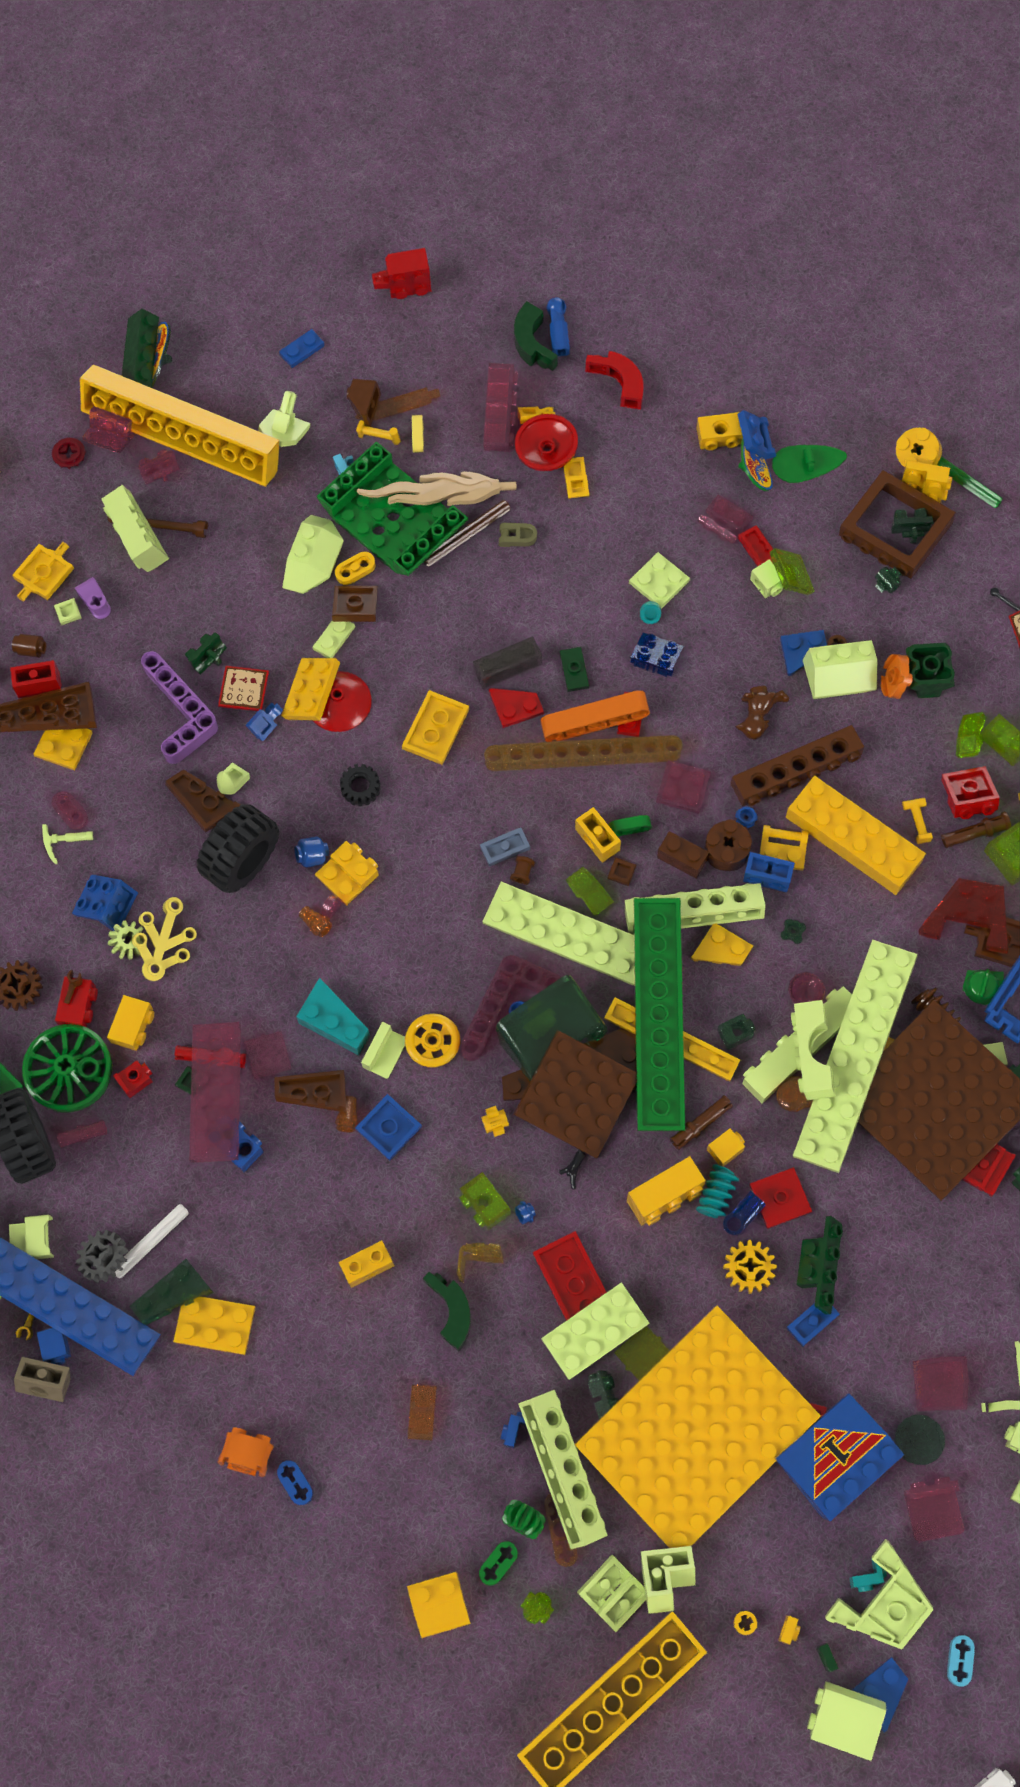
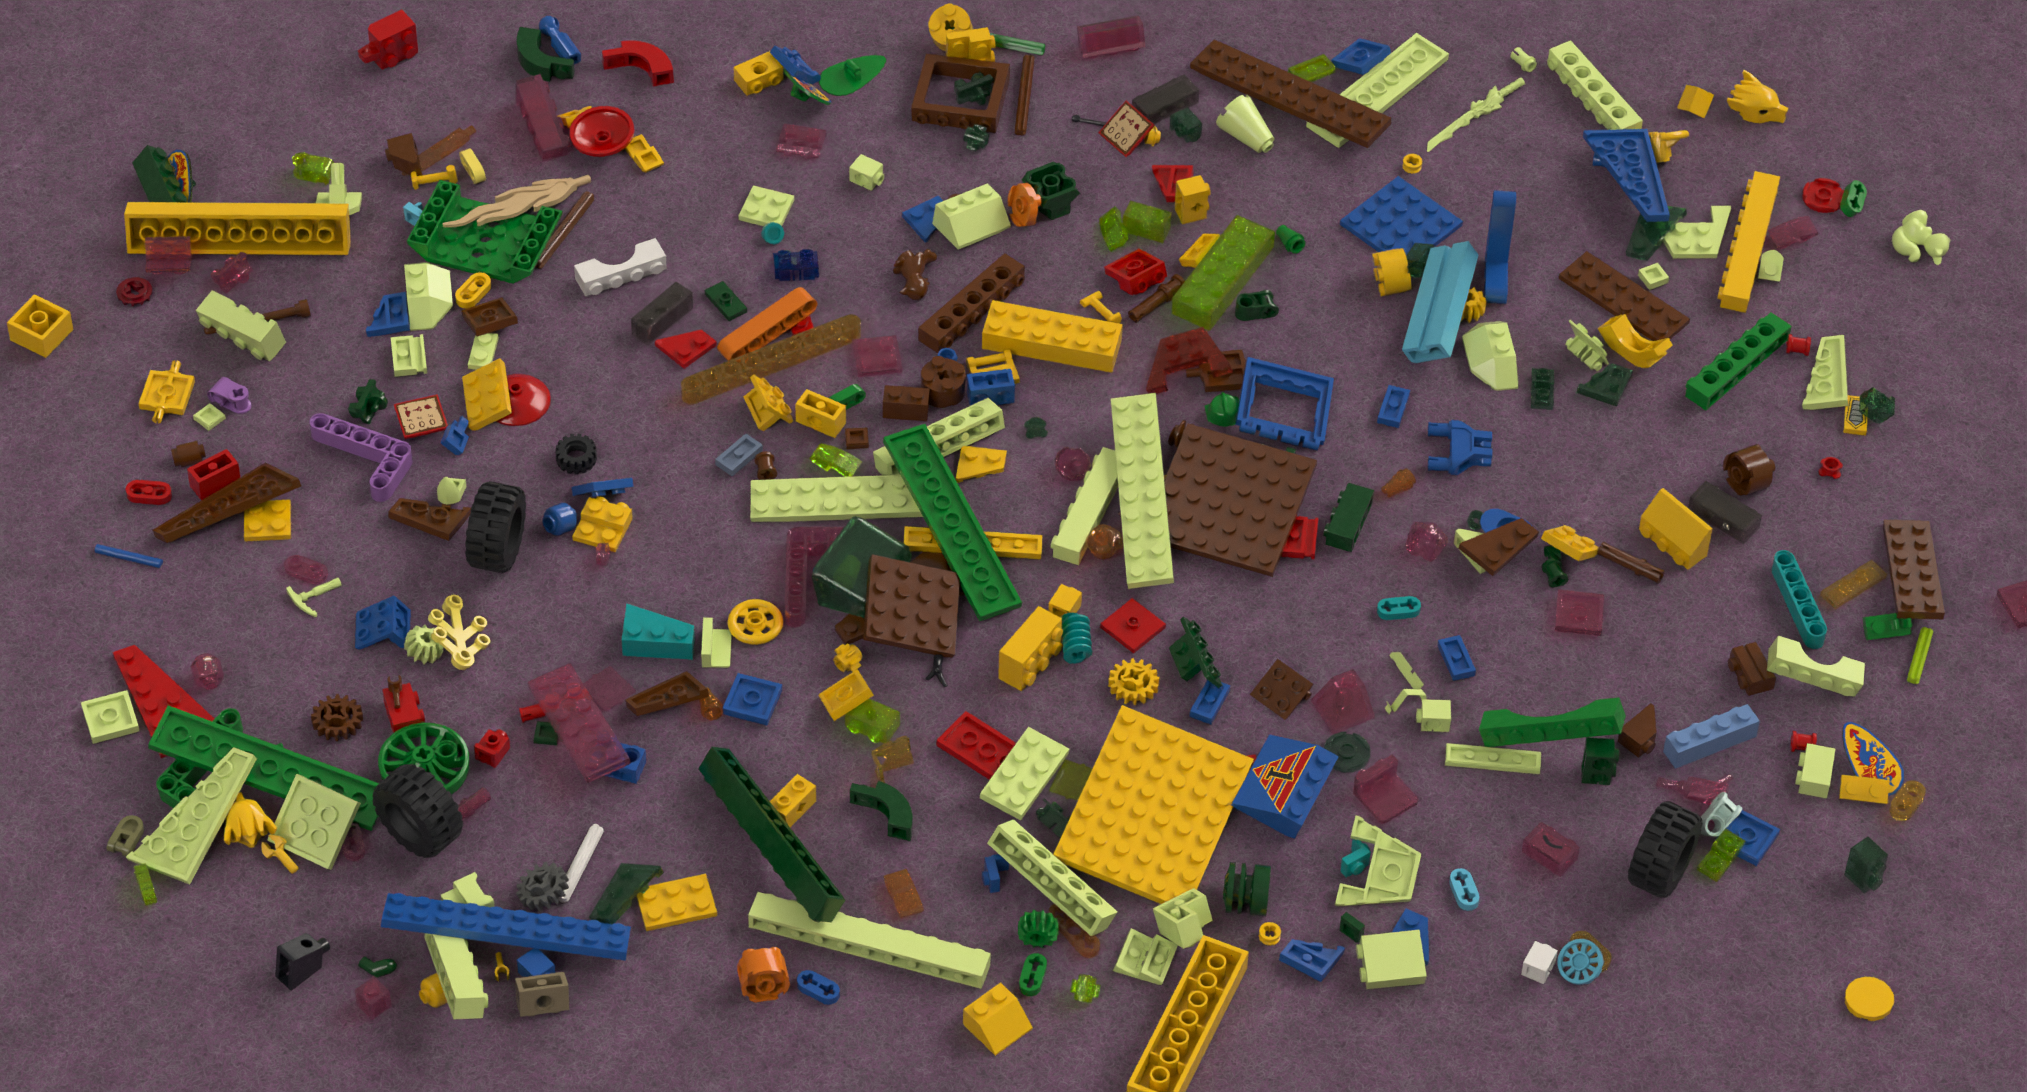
camera: 30 degrees left, 20 degrees down
yellow brick [107,995,154,1051] -> none
blue plate [279,329,325,368] -> none
clear orange cone [299,906,332,937] -> none
yellow plate [402,690,469,765] -> none
olive plate [498,523,537,547] -> none
blue plate [515,1201,536,1224] -> none
reddish brown pin [670,1095,733,1150] -> none
clear green brick [717,1013,755,1051] -> none
clear blue piece [723,1191,766,1236] -> none
red plate [738,525,779,567] -> none
clear neon green tile [770,548,815,595] -> none
yellow plate [778,1615,800,1645] -> none
yellowish green arch [791,1000,836,1100] -> none
none -> clear neon green piece [292,152,335,185]
none -> blue wing [366,292,410,337]
none -> yellowish green plate [391,334,427,377]
none -> blue wing [571,478,634,497]
none -> white arch [574,238,667,296]
none -> dark green brick [698,747,846,923]
none -> yellow bracket [743,374,793,431]
none -> yellowish green brick [748,892,991,989]
none -> yellow tile [818,669,874,721]
none -> reddish brown axle [1015,54,1035,136]
none -> dark green wheel [1223,862,1271,917]
none -> reddish brown hinge [1250,658,1314,720]
none -> blue wing [1279,939,1345,982]

